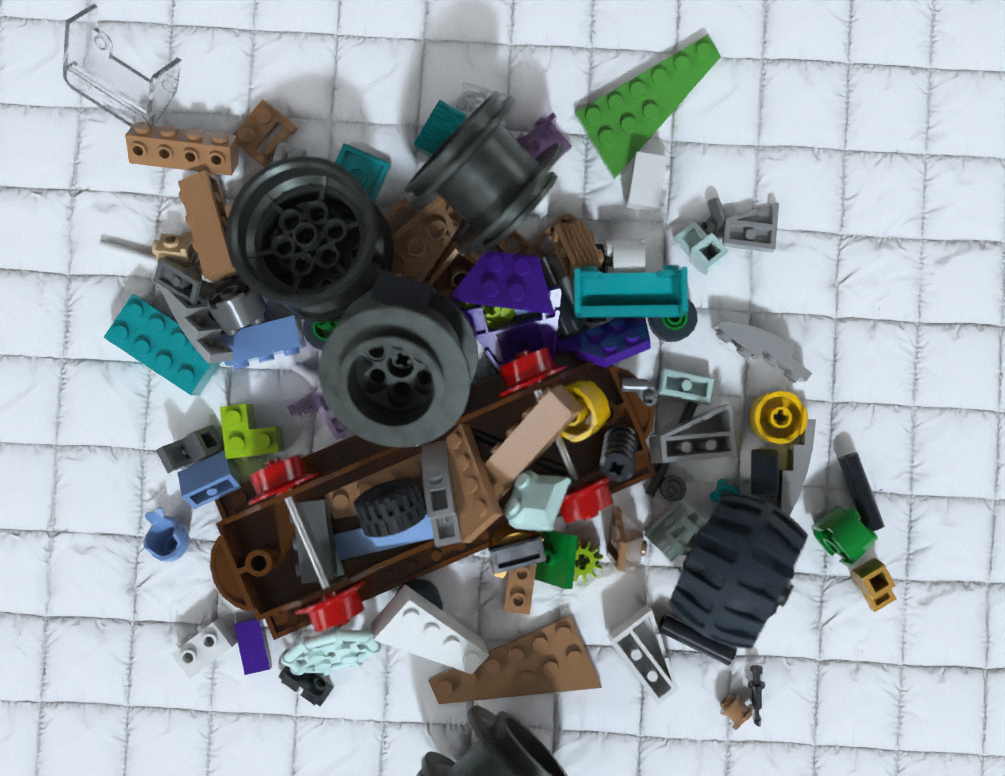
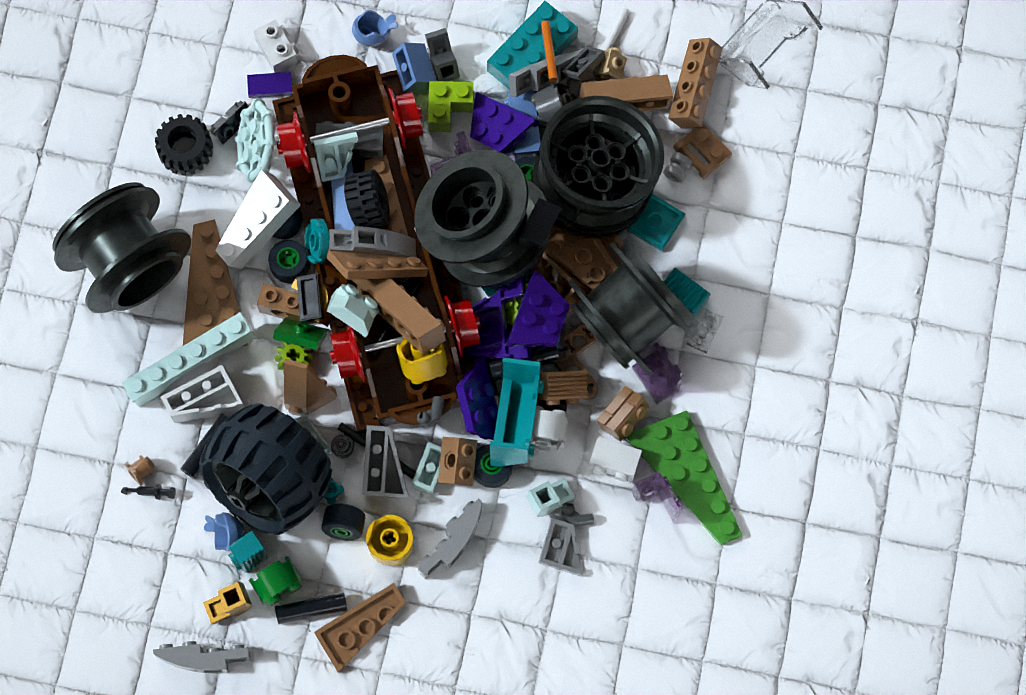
camera: 100 degrees right, 15 degrees down
black piece [600,424,638,482] -> none
light grey slope [775,419,816,516] -> none
none -> light aqua arch [122,312,256,407]
none -> light grey slope [153,641,251,674]
none -> black tyre [154,114,213,176]
none -> medium blue hat [204,512,244,551]
none -> teal brick [228,531,268,573]
none -> black wheel [268,239,310,284]
none -> teal tile [305,219,329,264]
none -> light aqua wing [314,132,358,182]
none -> medium nougat wing [314,583,406,672]
none -> medium nougat brick [438,437,478,486]
none -> dark purple wing [470,92,540,154]
none -> orange bar [541,20,558,82]
none -> medium nougat brick [596,386,650,442]
none -> clear purple bracket [632,471,682,524]

